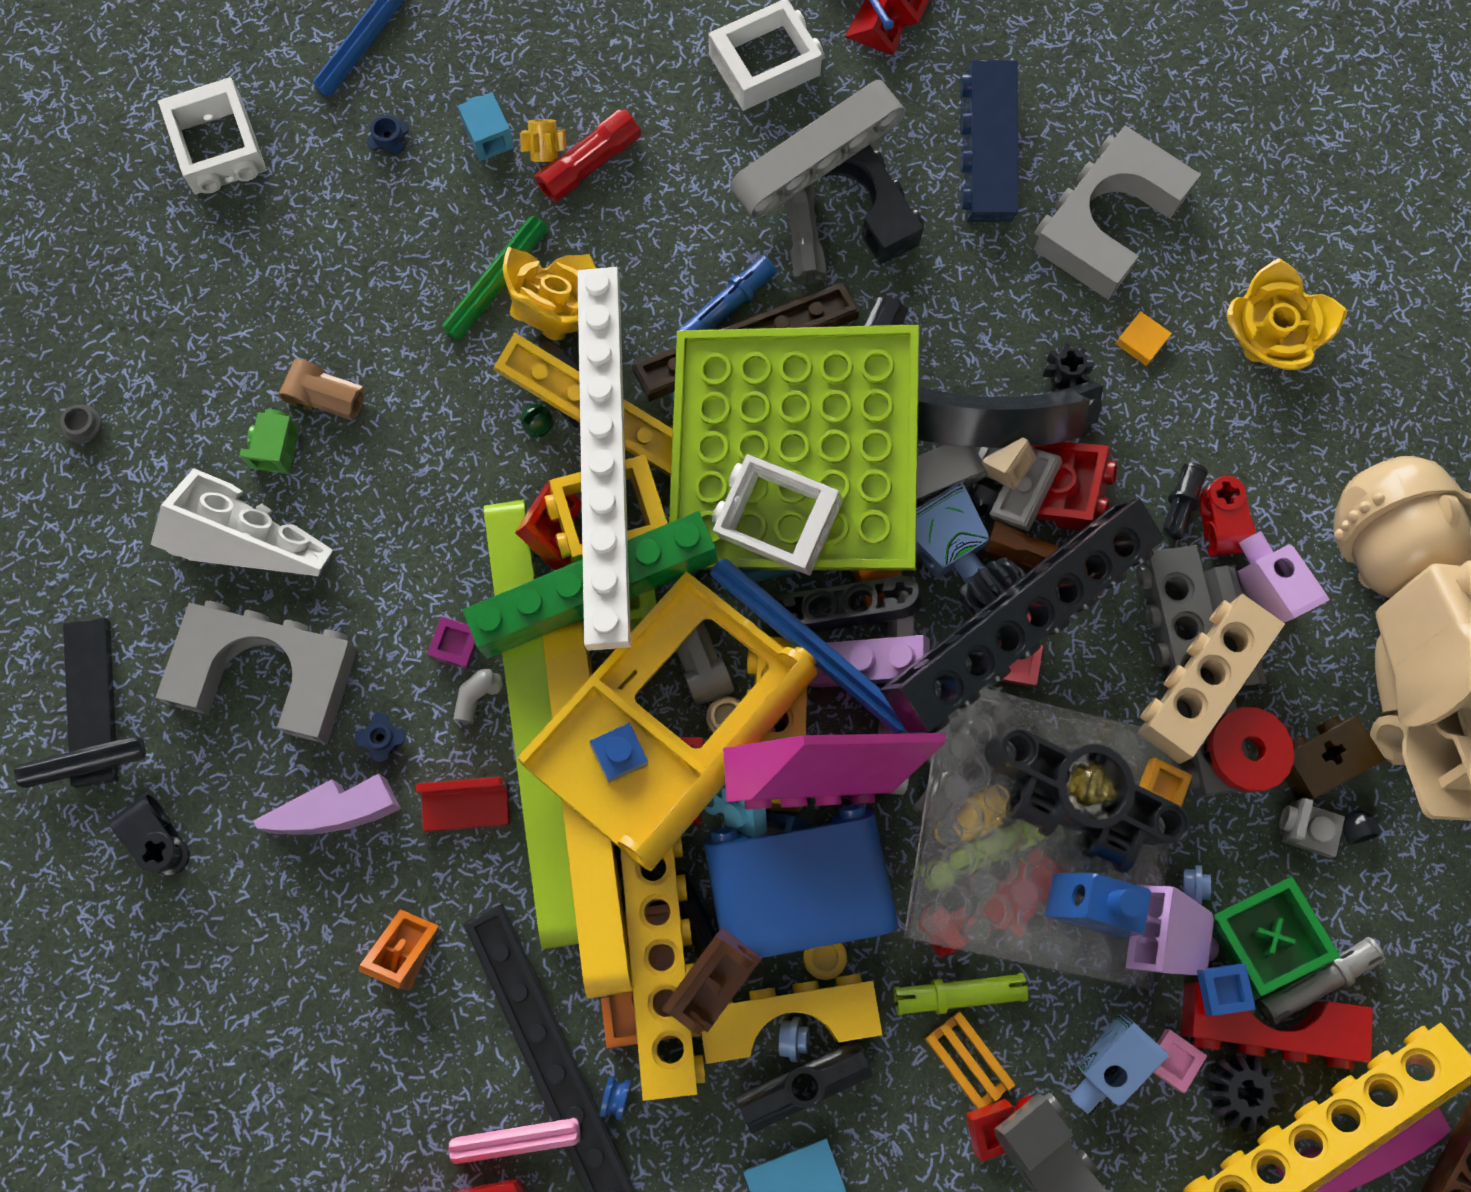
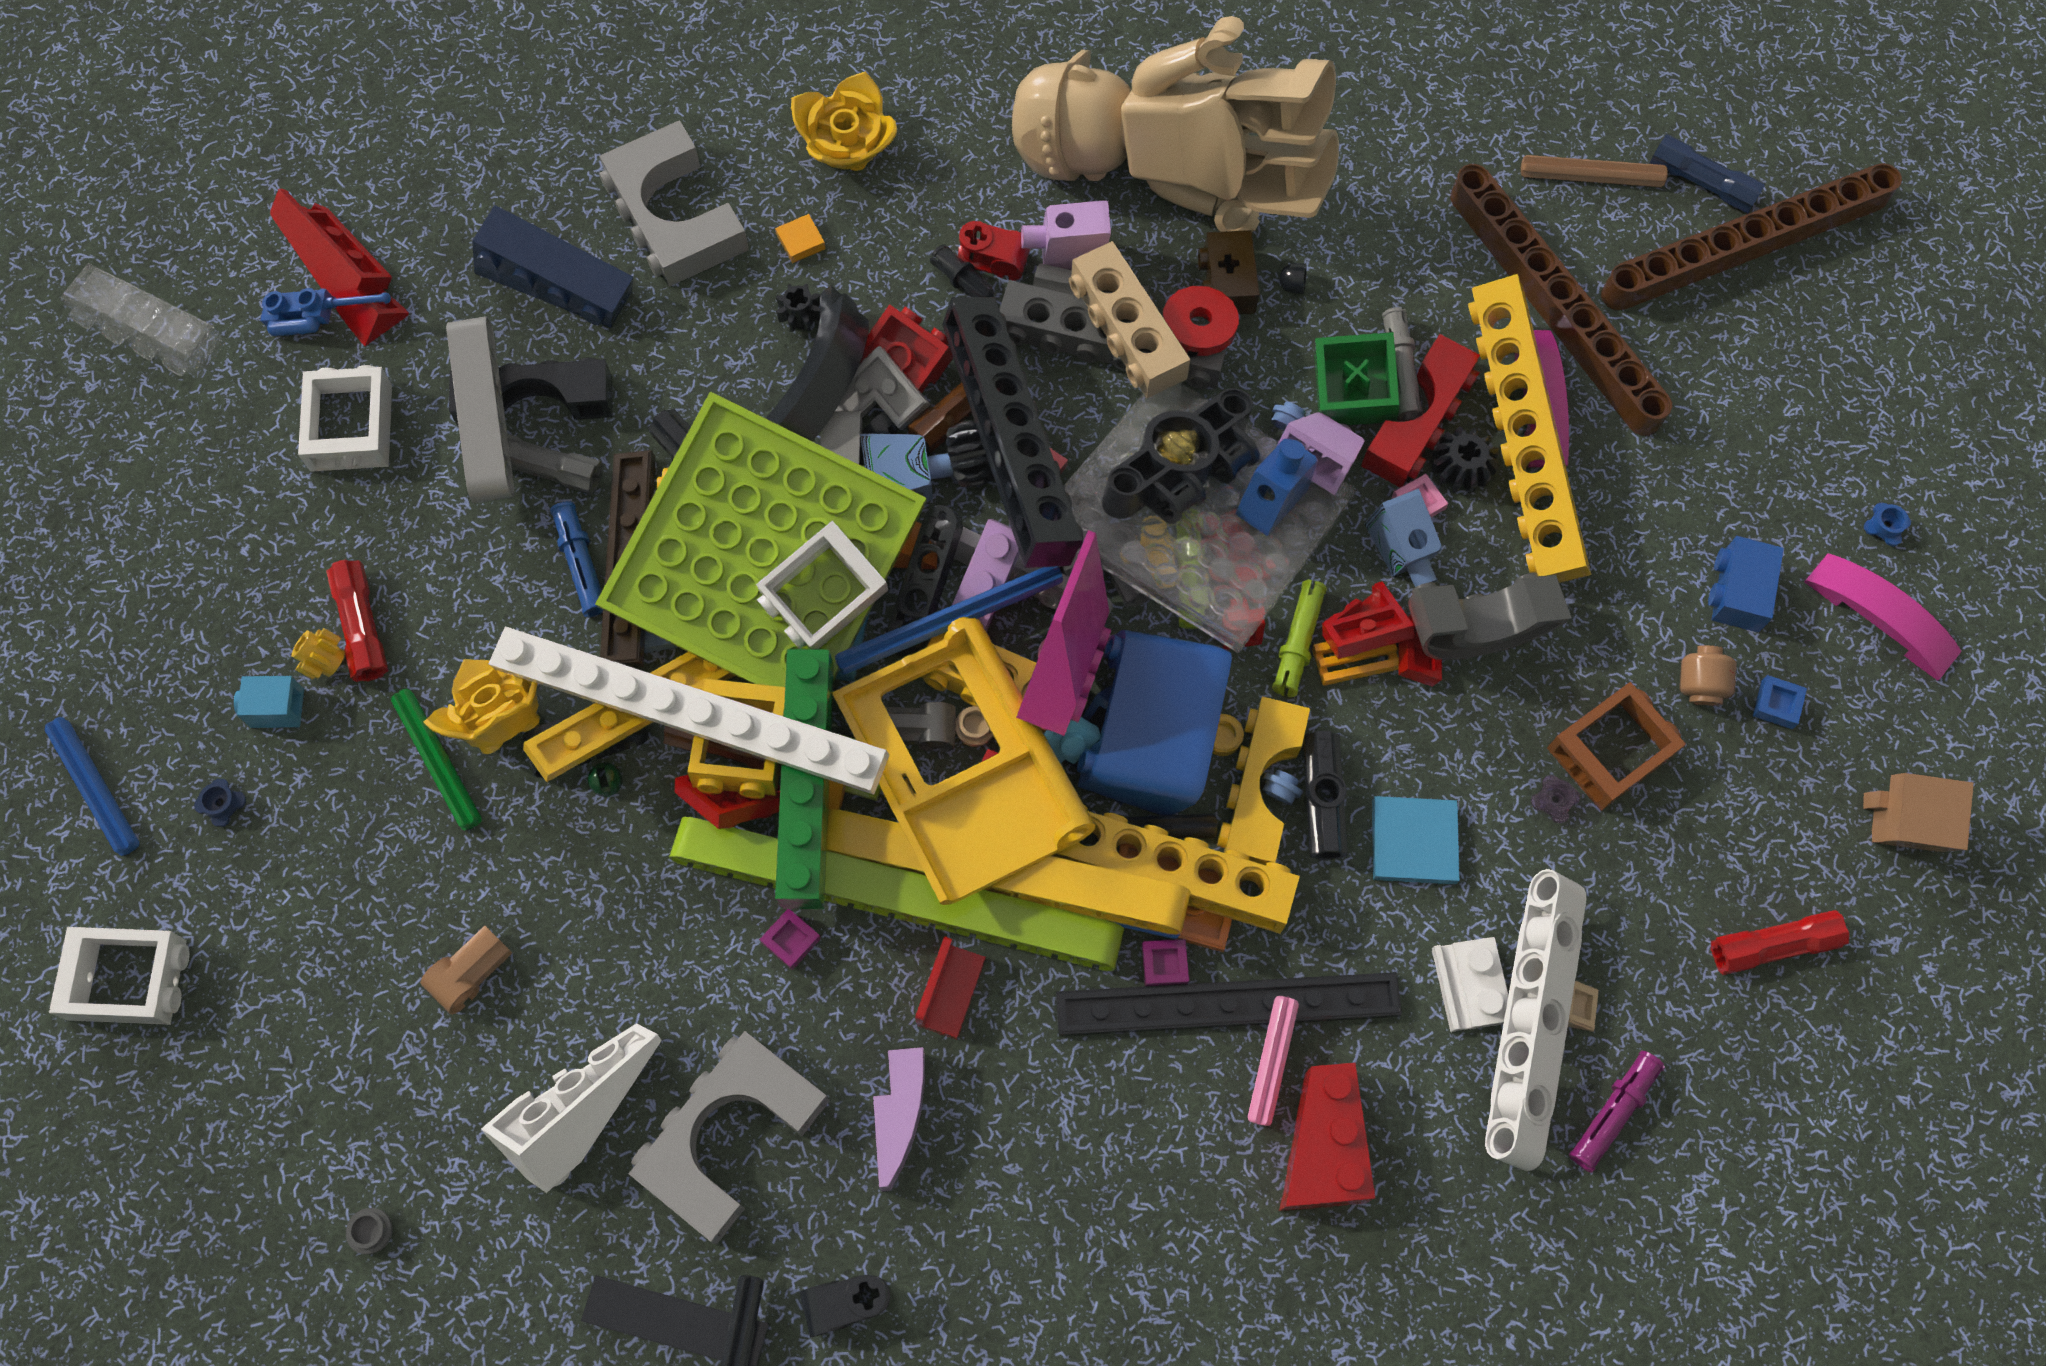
camera: 65 degrees left, 5 degrees down
bright green brick [239,409,299,474] -> none
dark blue plate [355,713,406,763] -> none
orange slope [359,909,439,990] -> none
light grey arm [453,669,503,724] -> none
blue plate [590,723,648,784] -> none
blue bush [600,1075,631,1121] -> none
reddish brown hinge [662,927,762,1035] -> none
tan slope [982,438,1036,490] -> none
light orange tile [1139,757,1193,807] -> none
blue plate [1197,964,1256,1016] -> none
light grey bracket [1279,798,1345,858] -> none
none -> magenta plate [1142,939,1189,986]
none -> red wing [1322,581,1414,659]

